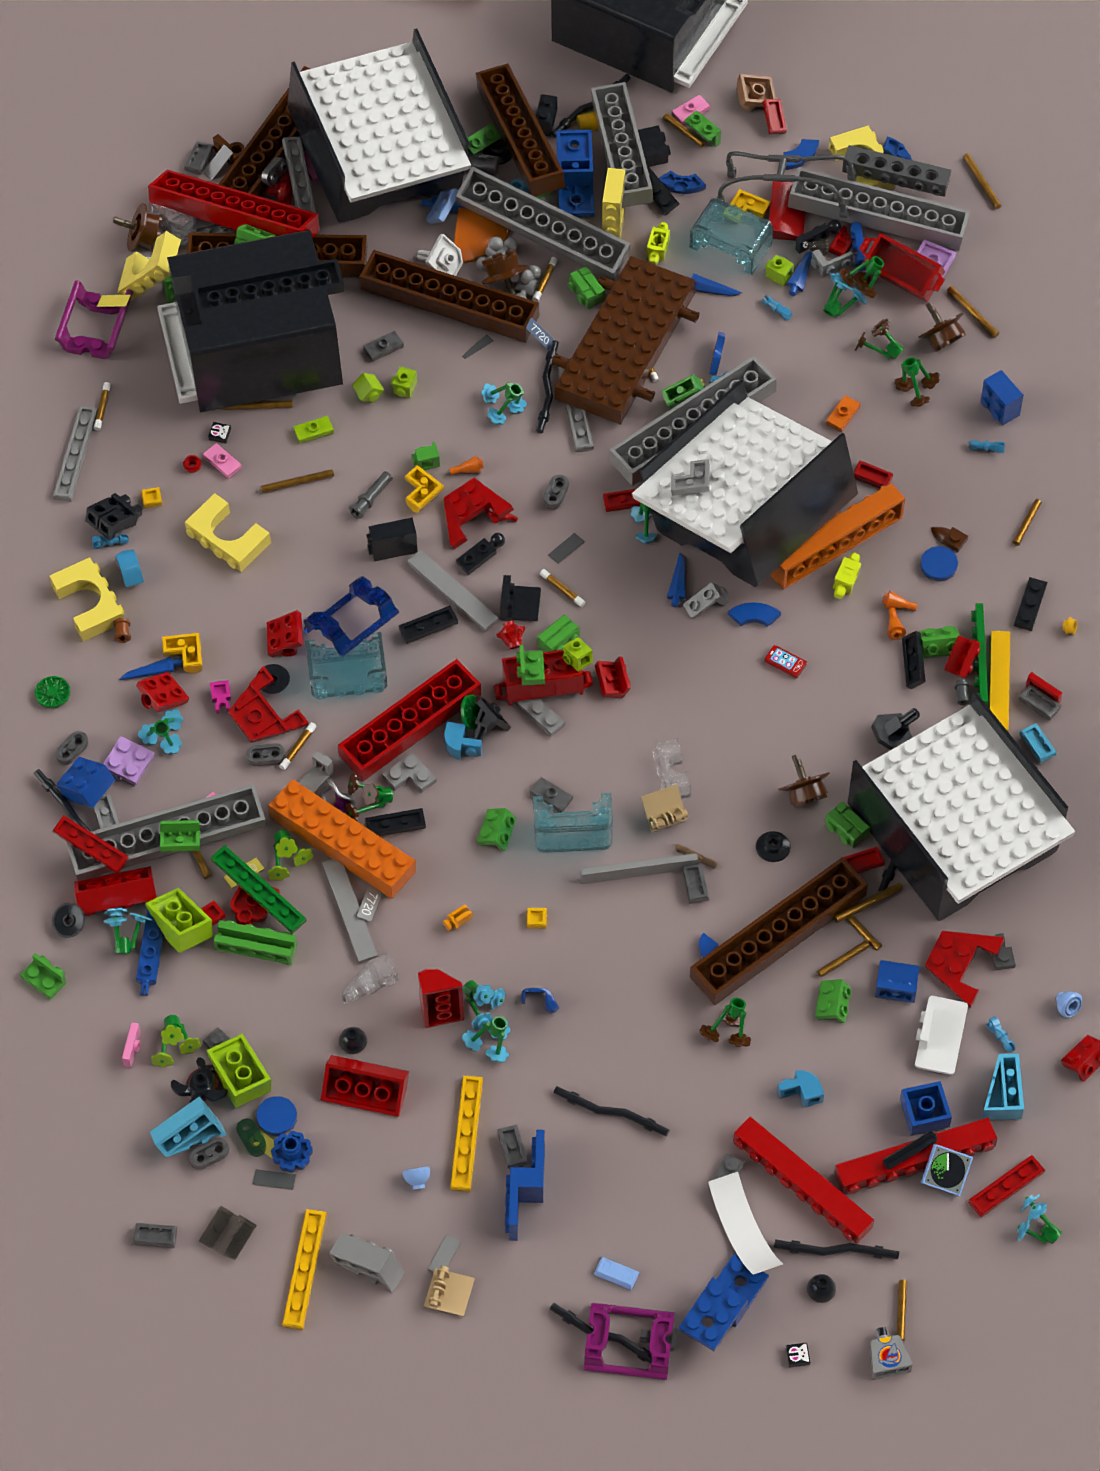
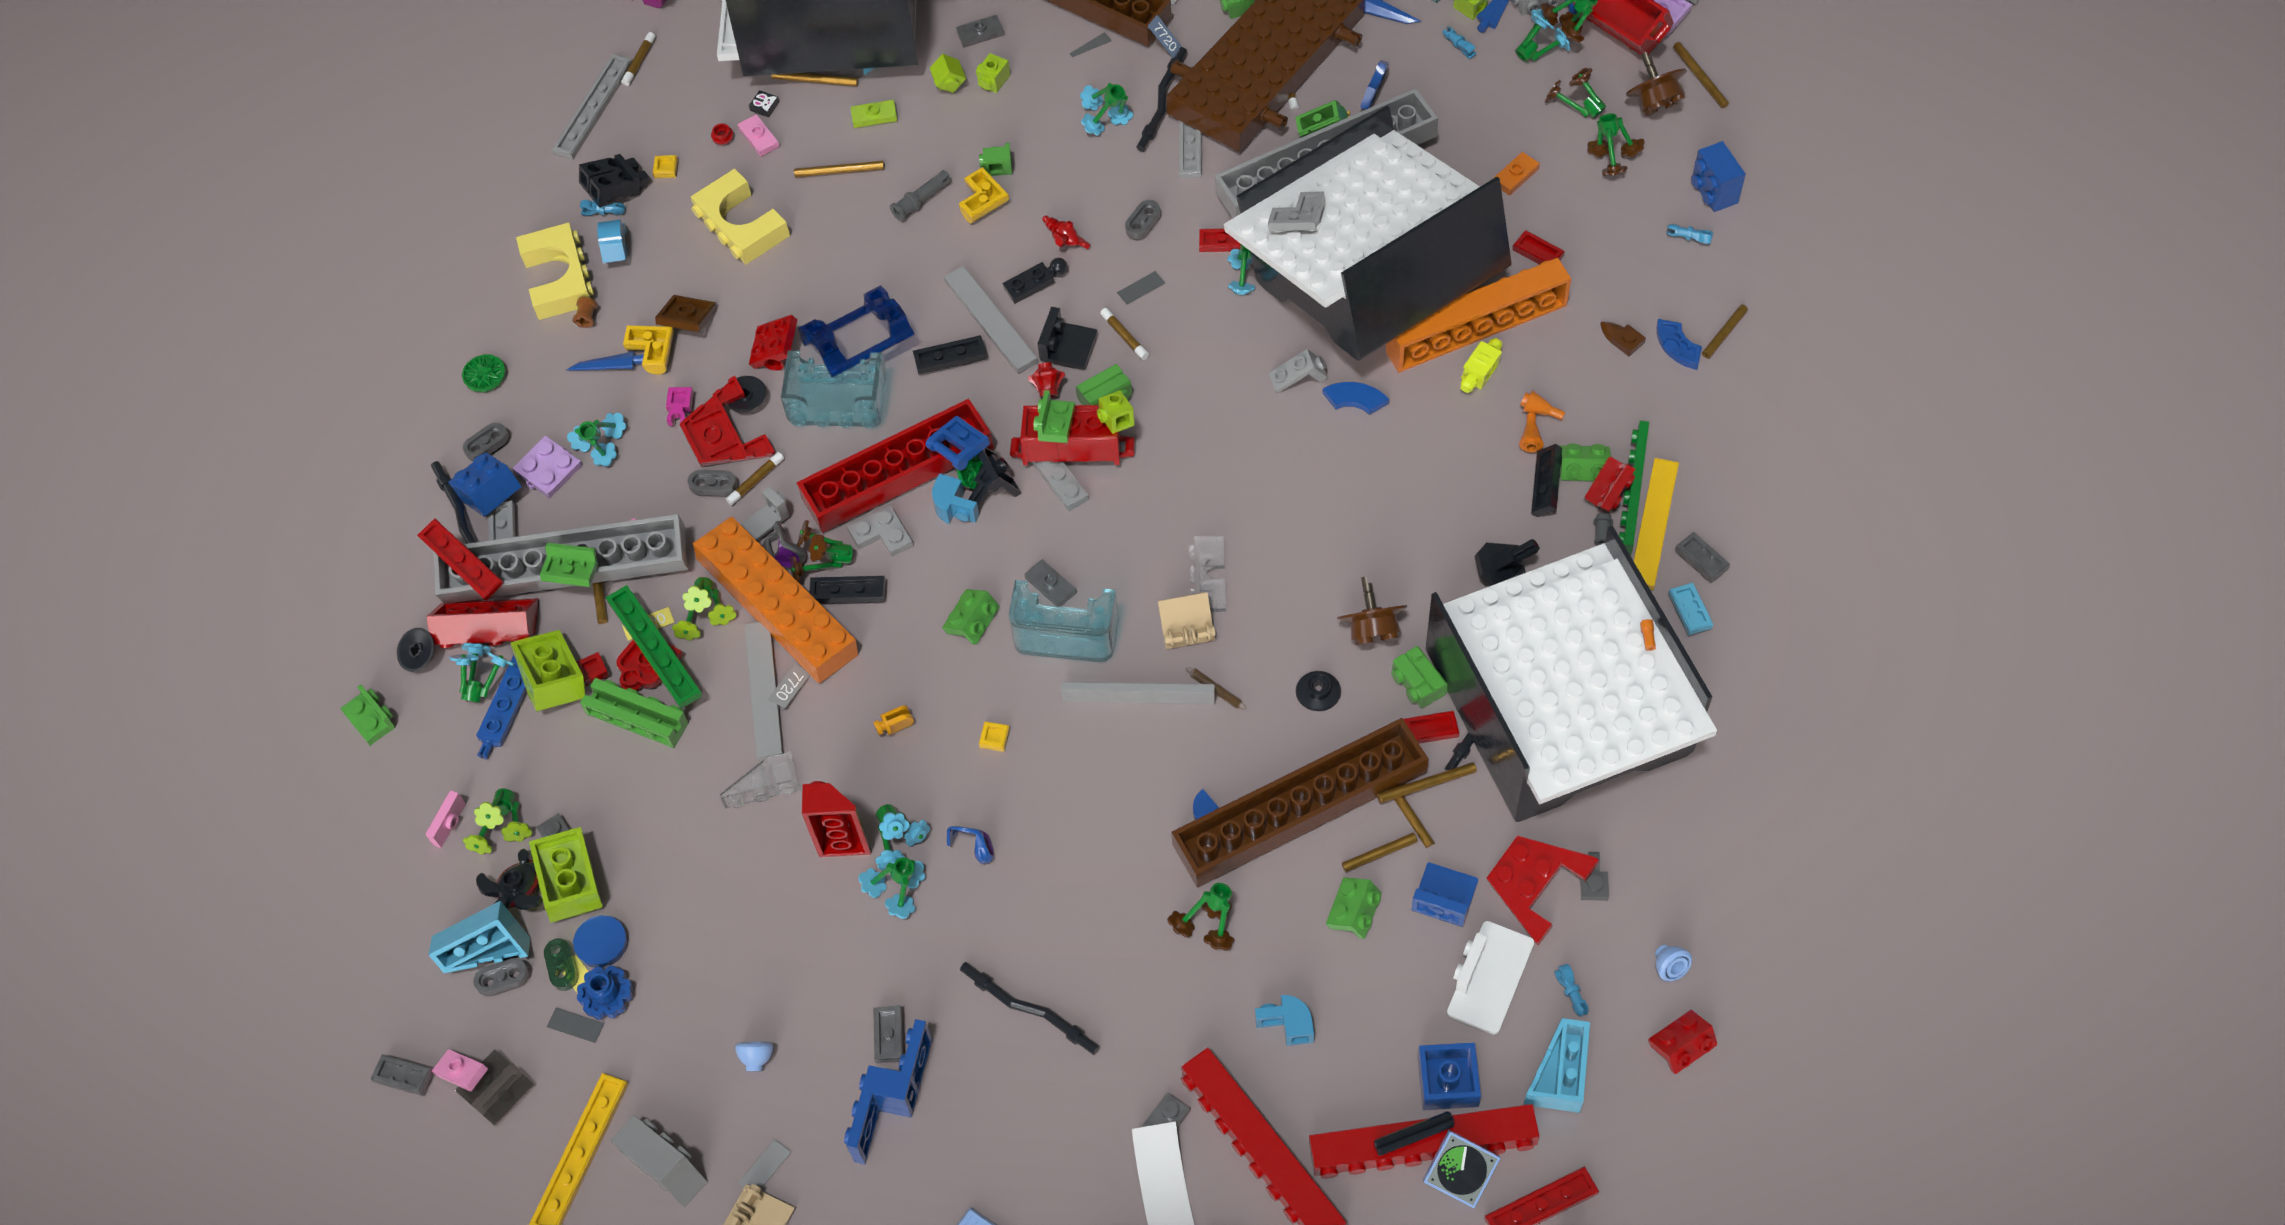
camera: 15 degrees right, 0 degrees up
red plate [136,672,189,713] -> none
red slope [321,1055,409,1117] -> none
black brick [339,1027,367,1054] -> none
black brick [366,517,418,561] -> none
red wing [443,478,514,549] -> none
orange cone [449,455,484,475] -> none
yellow tile [450,1075,483,1192] -> none
red bracket [594,656,631,698] -> none
blue bar [667,553,686,607] -> none
flat silver plate [682,863,709,904] -> none
tile [764,645,807,678] -> none
blue tile [920,546,958,581] -> none
black plate [1014,577,1048,631] -> none
red tile [1026,672,1063,703] -> none
yellow plate [1062,617,1077,635] -> none
none -> bright pink plate [432,1049,488,1091]
none -> reddish brown tile [655,295,717,332]
none -> blue plate [926,416,990,470]
none -> orange piece [1640,619,1656,651]
none -> blue tile [1656,319,1702,370]

